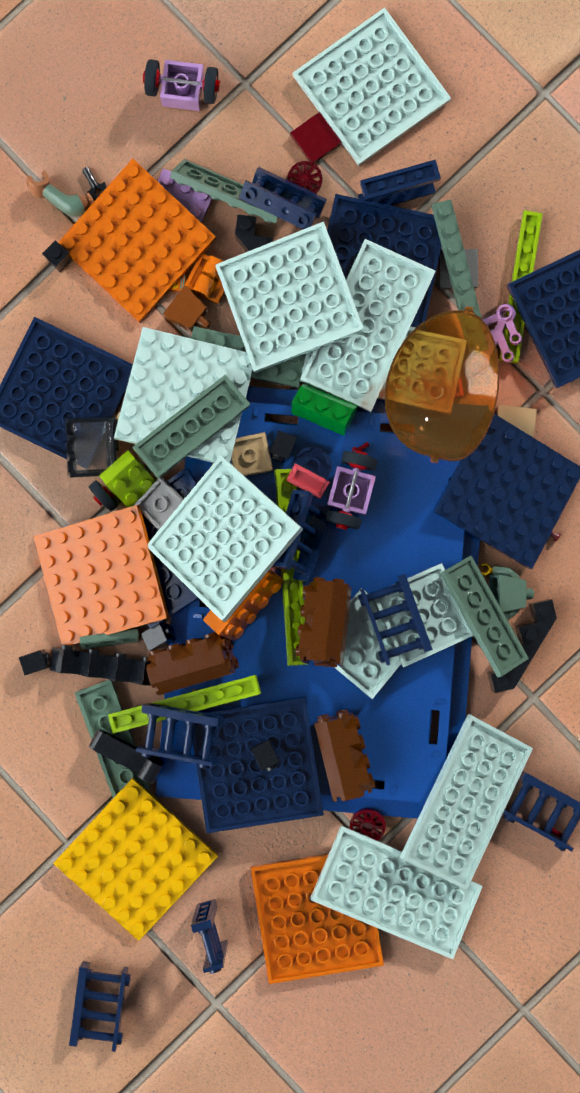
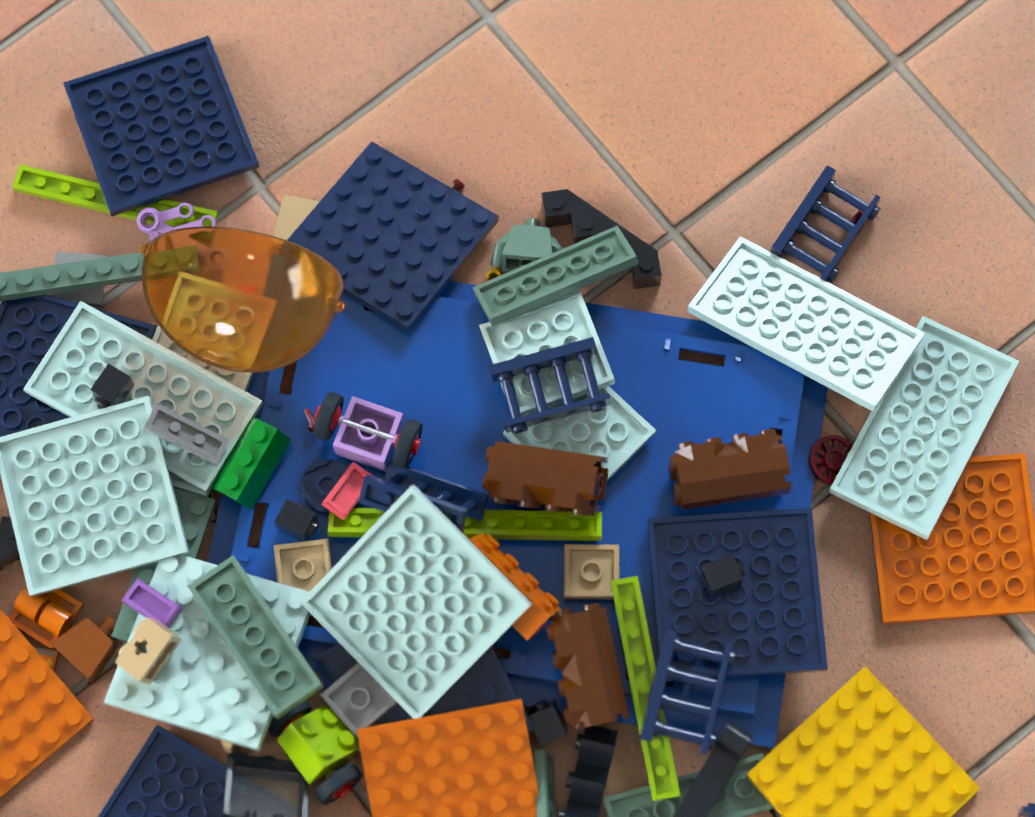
camera: 85 degrees left, 15 degrees down
dark blue fence [191,899,228,974] -> none
none -> black brick [90,363,135,408]
none -> tan brick [115,617,182,684]
none -> medium lavender tile [121,579,183,628]
none -> light grey plate [143,403,229,465]
none -> tan tile [564,544,619,600]

